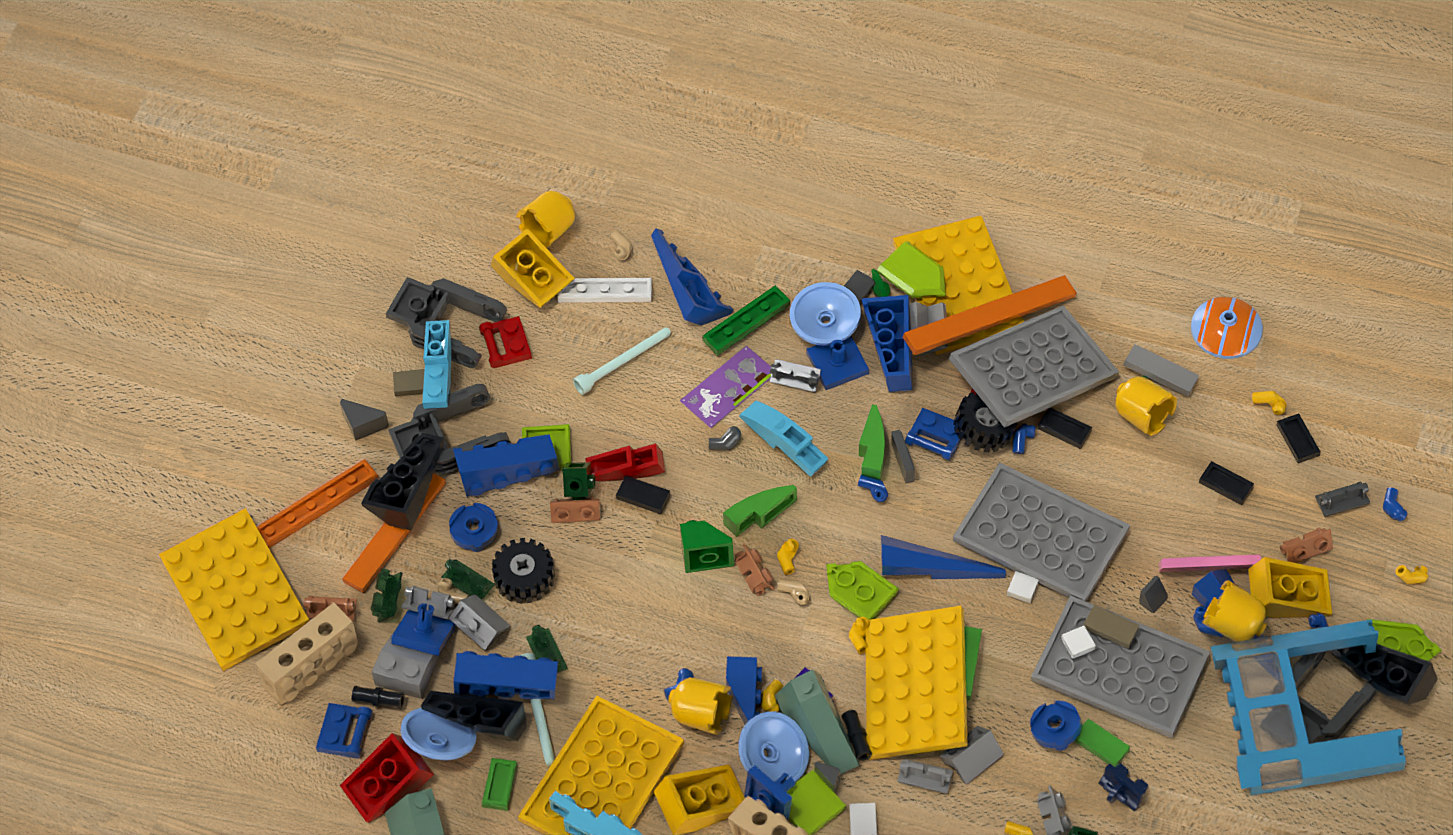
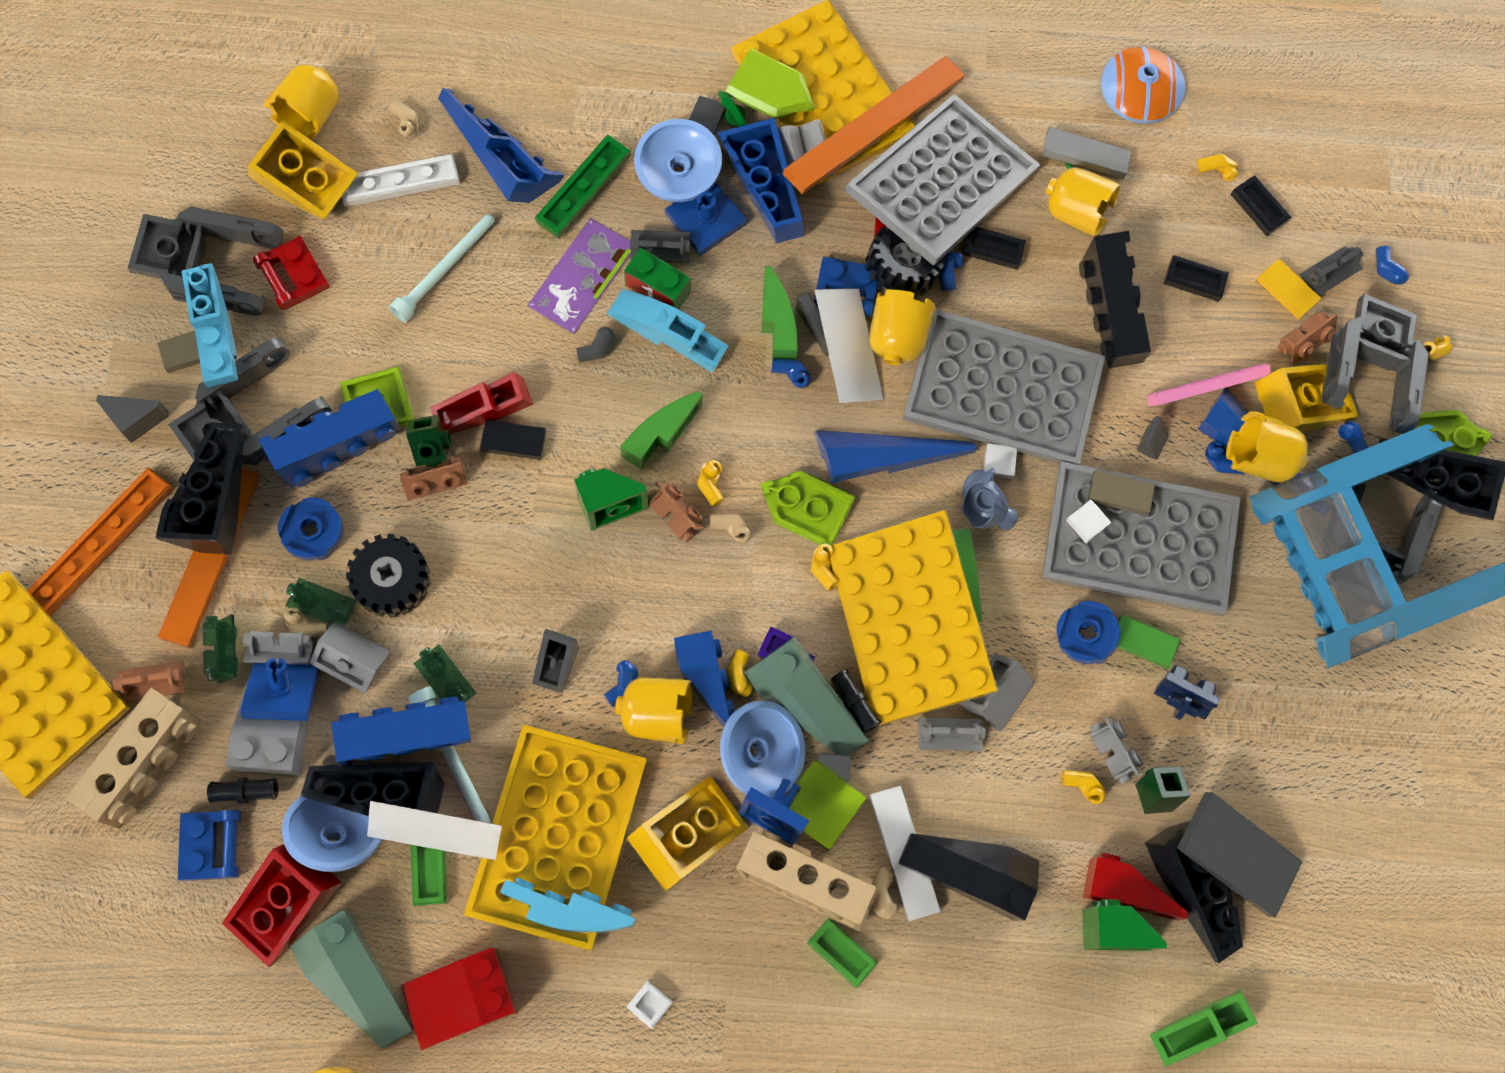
camera: 25 degrees left, 15 degrees up
none -> white sticker [367,801,502,860]
none -> dark grey slope [532,629,579,693]
none -> green brick [624,248,691,310]
none -> white sticker [814,289,884,403]
none -> yellow cylinder [869,290,936,366]
none -> sand blue hair [962,468,1018,530]
none -> black wedge [1079,231,1151,368]
none -> yellow tile [1257,259,1322,320]
none -> dark grey plate [1322,294,1429,434]

